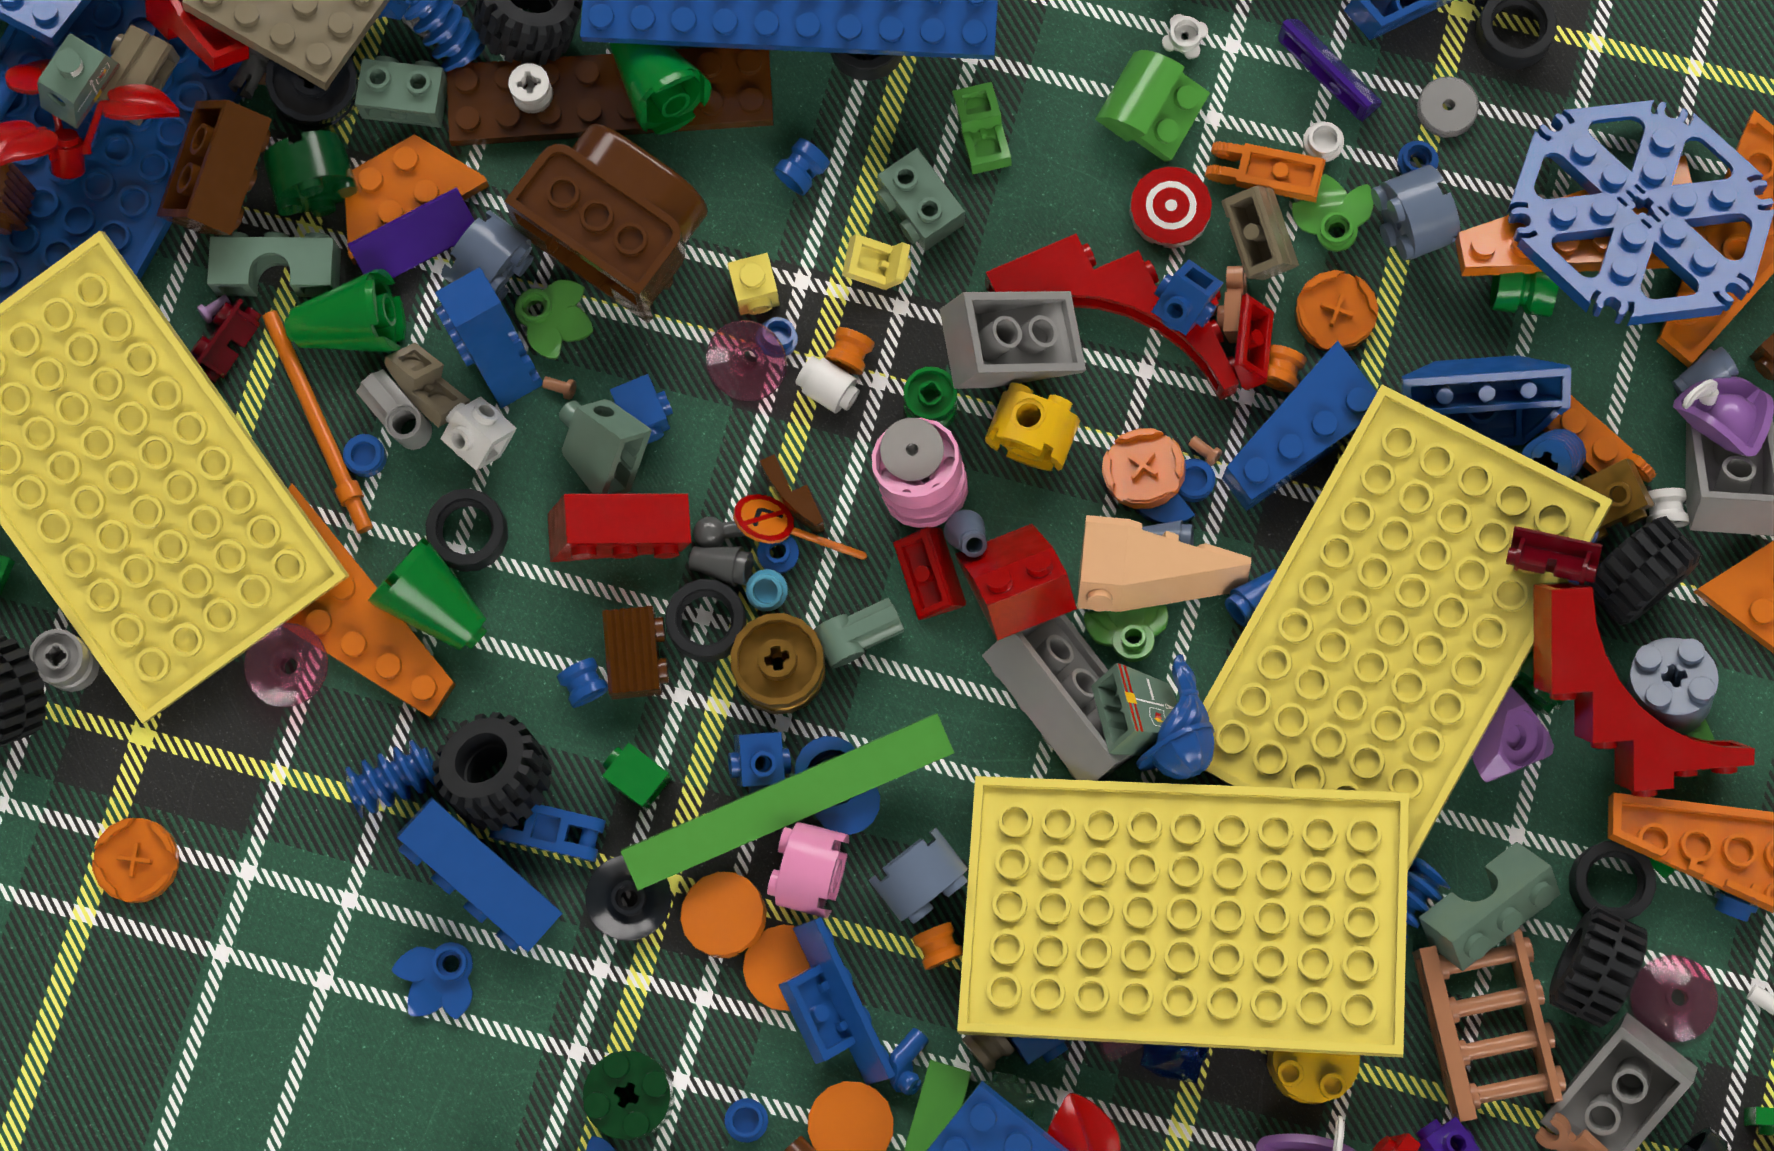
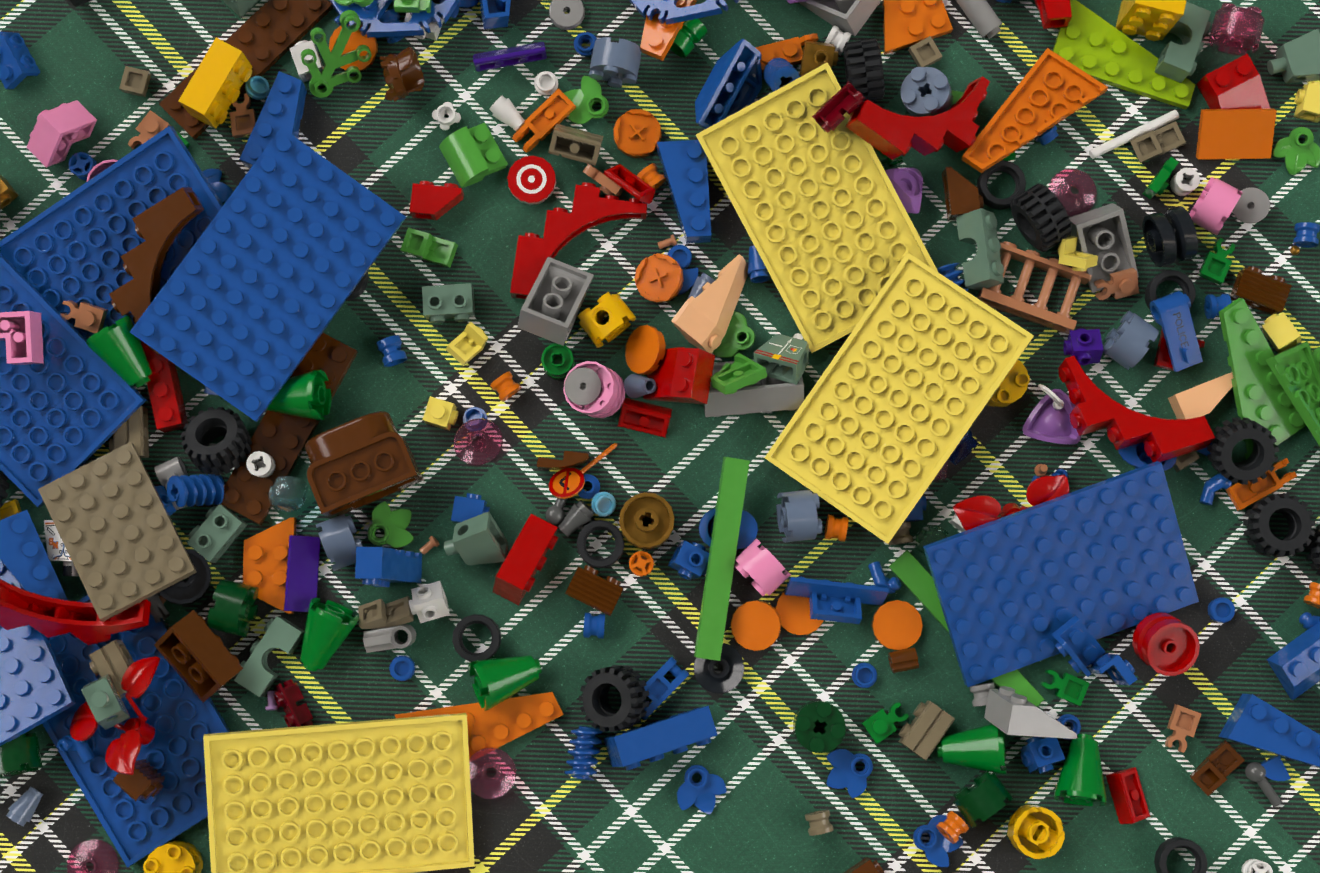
camera: 65 degrees left, 5 degrees up
orange bar [262,310,373,534] -> none
green brick [602,742,672,812] -> none
white brick [795,356,860,414] -> none
sand green piece [814,597,904,669] -> none
blue piece [1136,654,1215,779] -> none
blue brick [1151,260,1223,335] -> none
none -> clear light blue hair [268,476,308,512]
none -> red slope [409,181,464,220]
none -> white cone [489,95,525,131]
none -> orange tile [625,325,666,375]
none -> orange wheel [629,551,654,577]
none -> bright green wing [711,353,767,395]
none -> dark tan plate [908,36,943,67]
none -> reddish brown slope [942,167,984,221]
none -> light yellow bracket [1058,236,1098,272]

